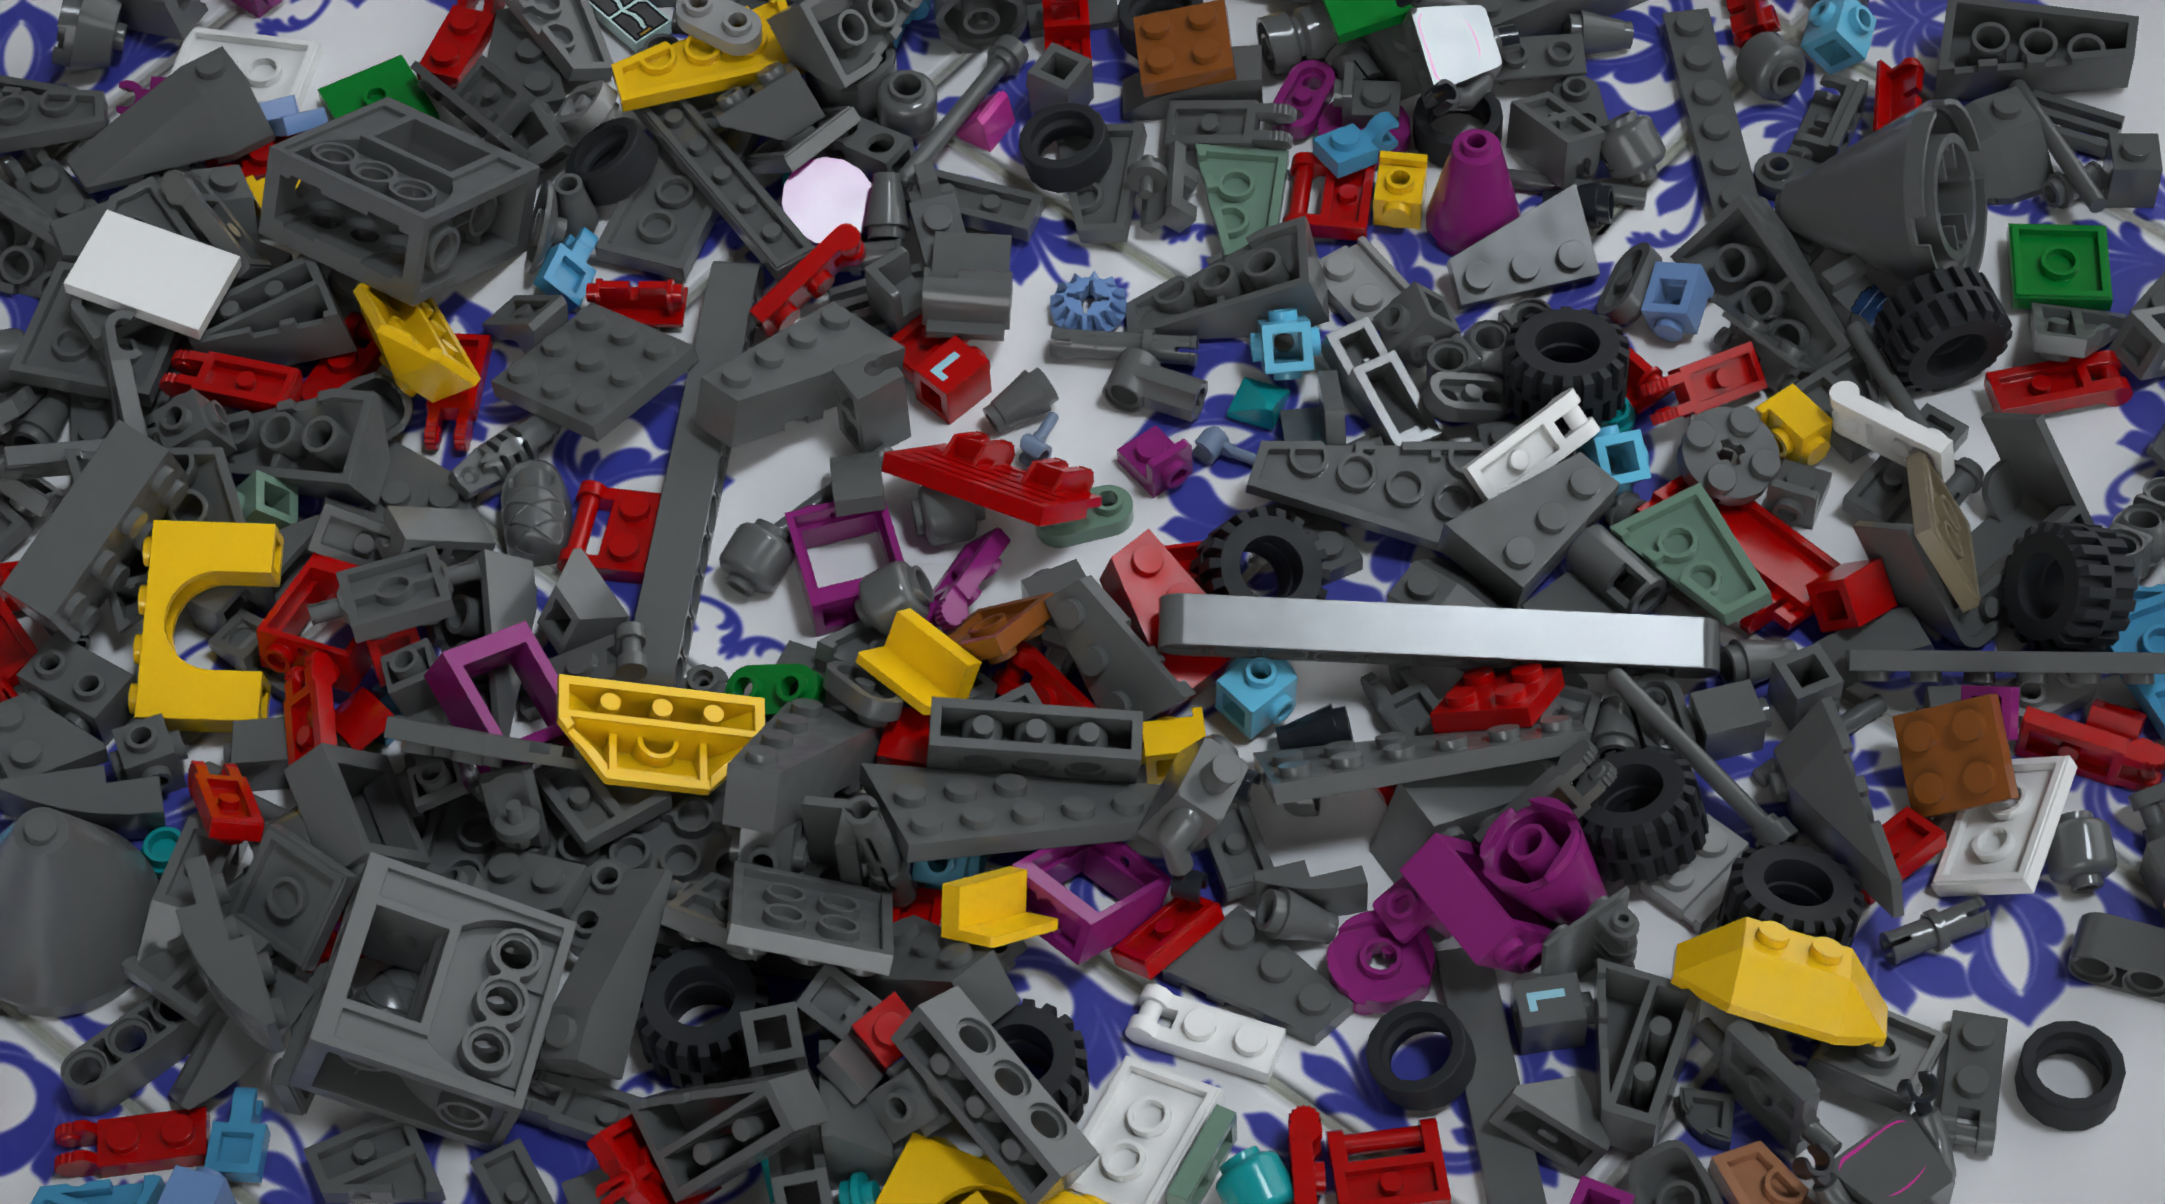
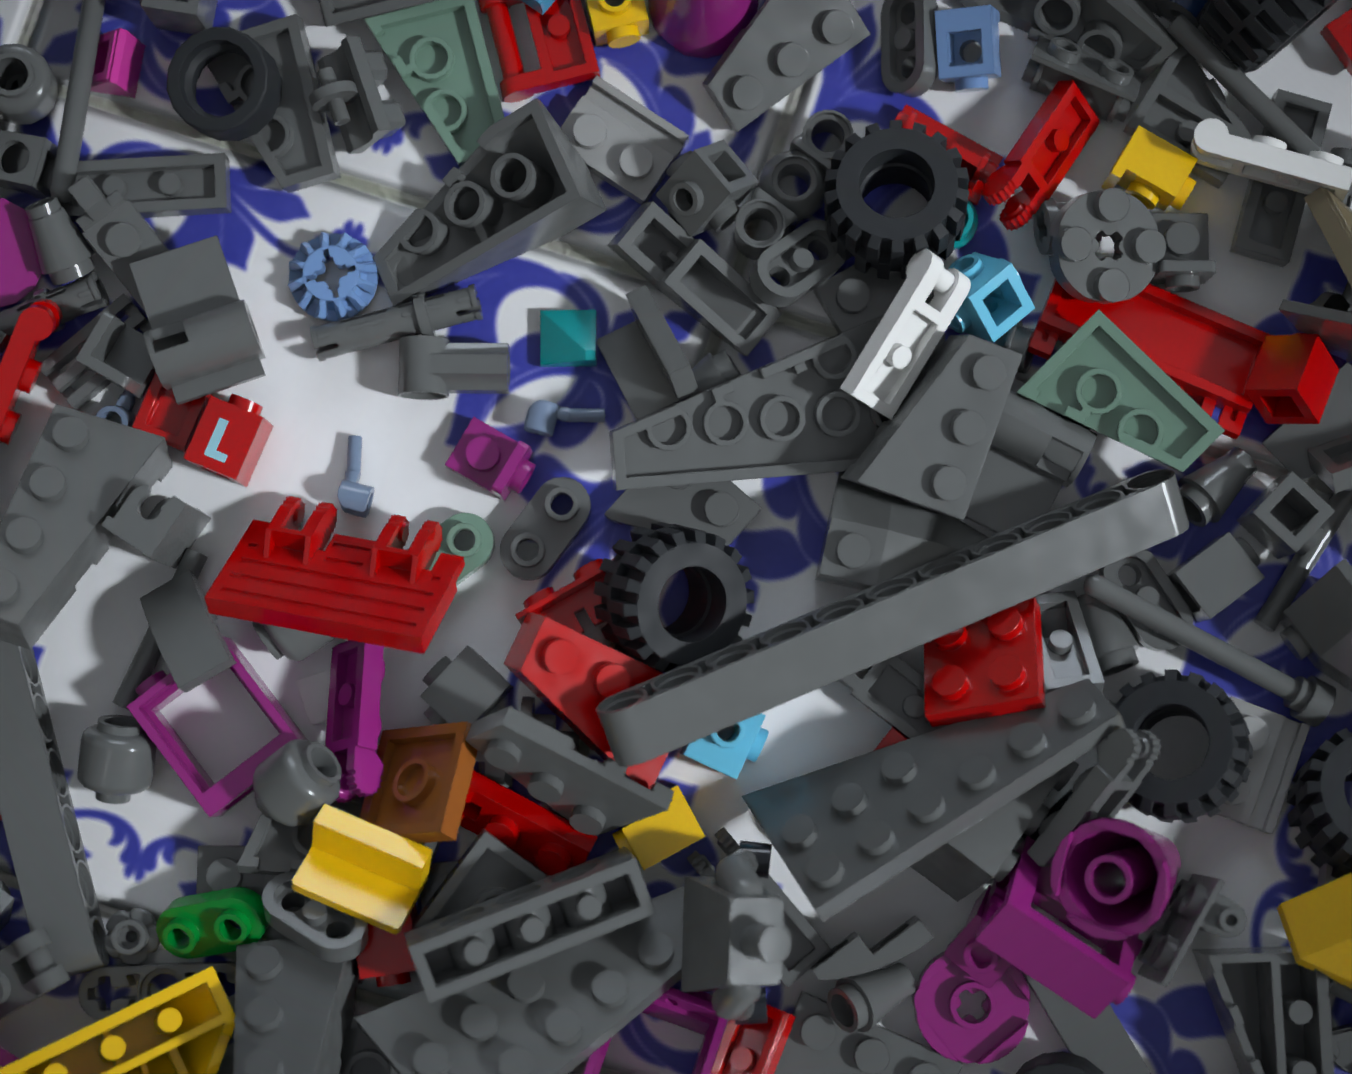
camera: 25 degrees left, 30 degrees up
dark grey cone [983,367,1059,433] -> none
medium azure brick [1250,308,1321,380] -> none
black cone [1275,704,1354,750] -> none
dark grey brick [1510,972,1595,1055] -> none
none -> dark grey plate [500,477,591,581]

